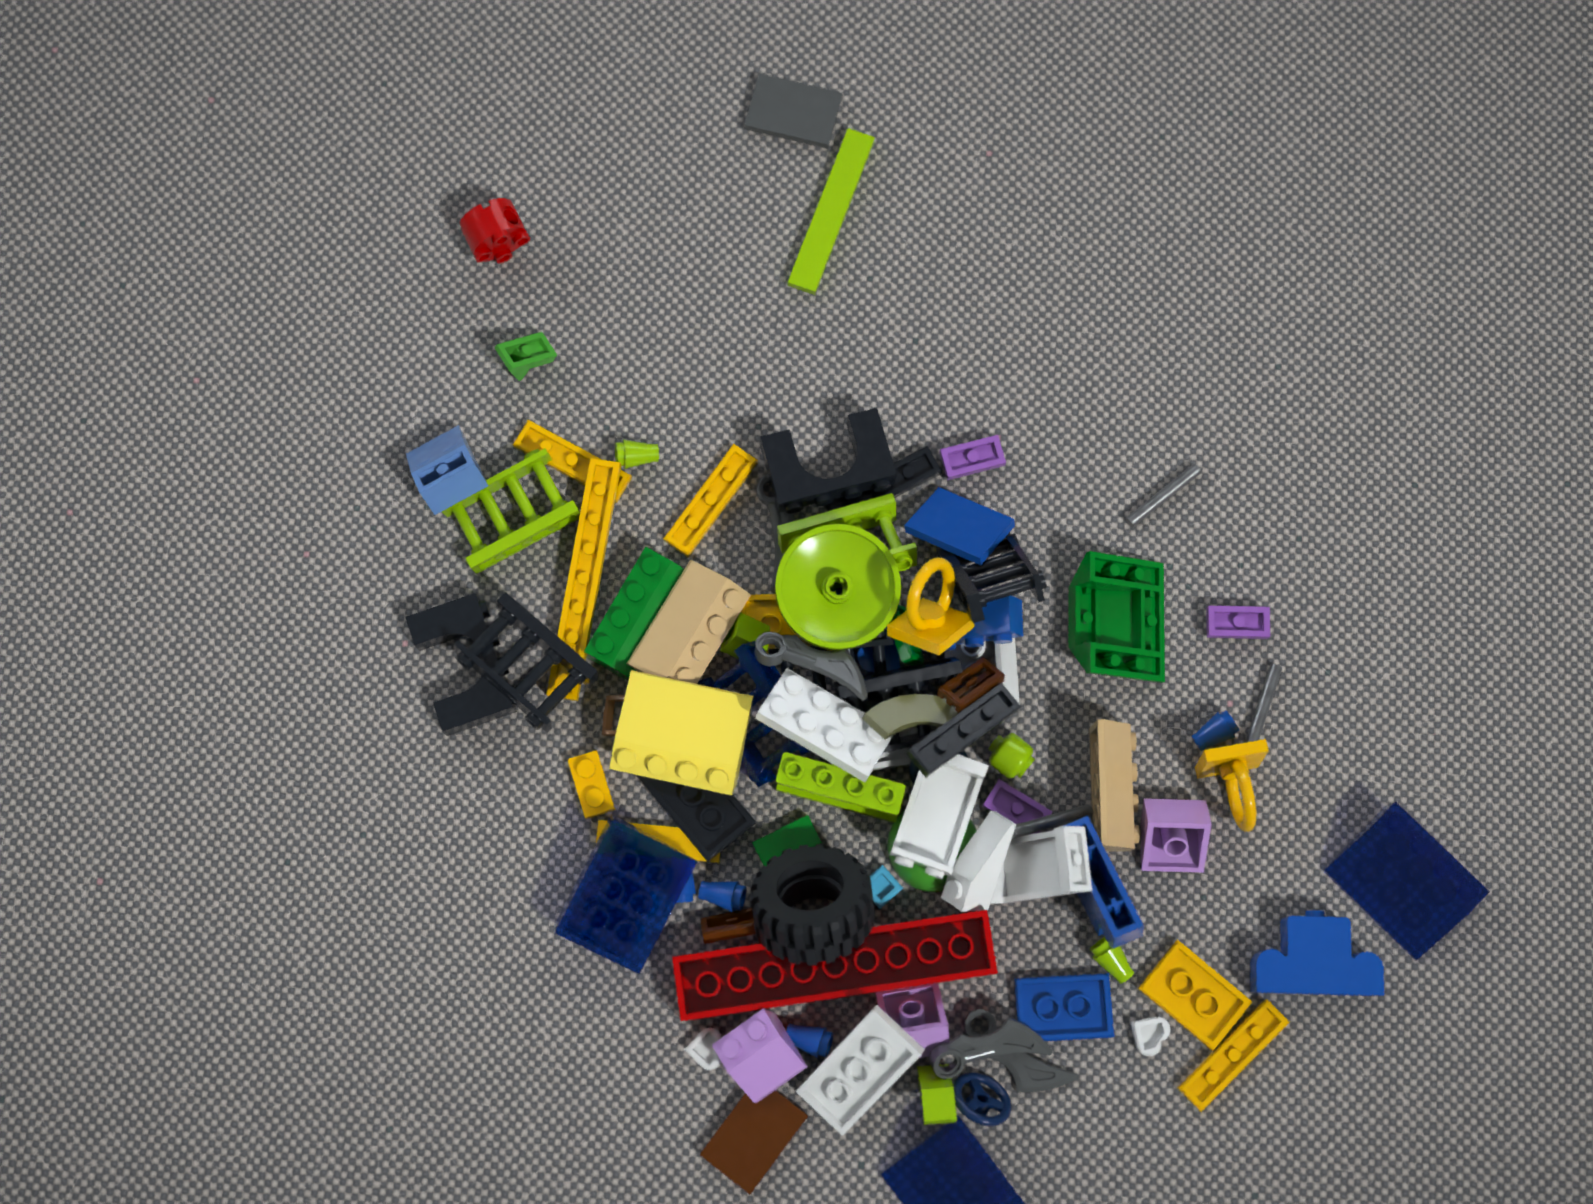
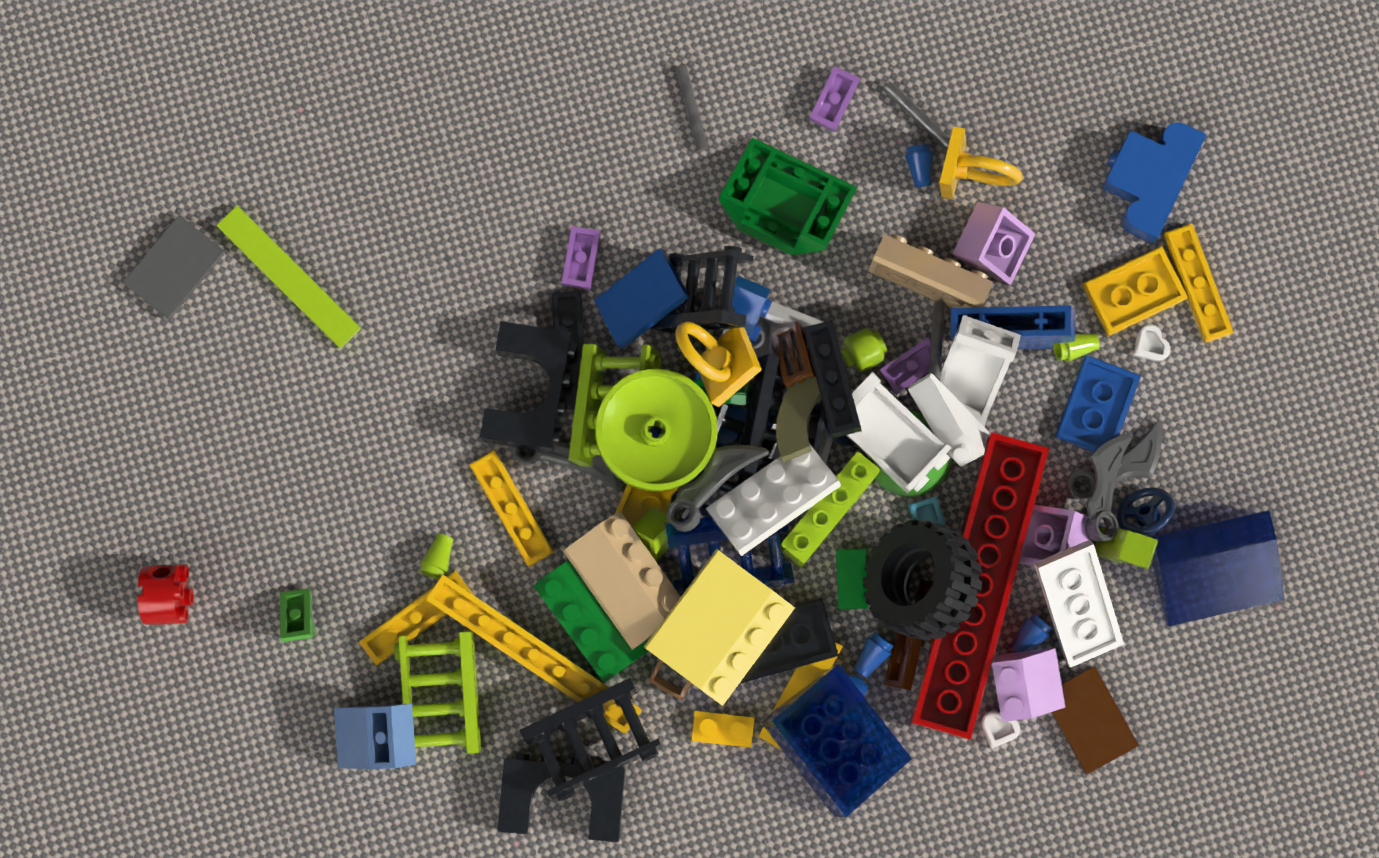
camera: 65 degrees left, 5 degrees up
clear blue slope [1323,801,1490,961] -> none

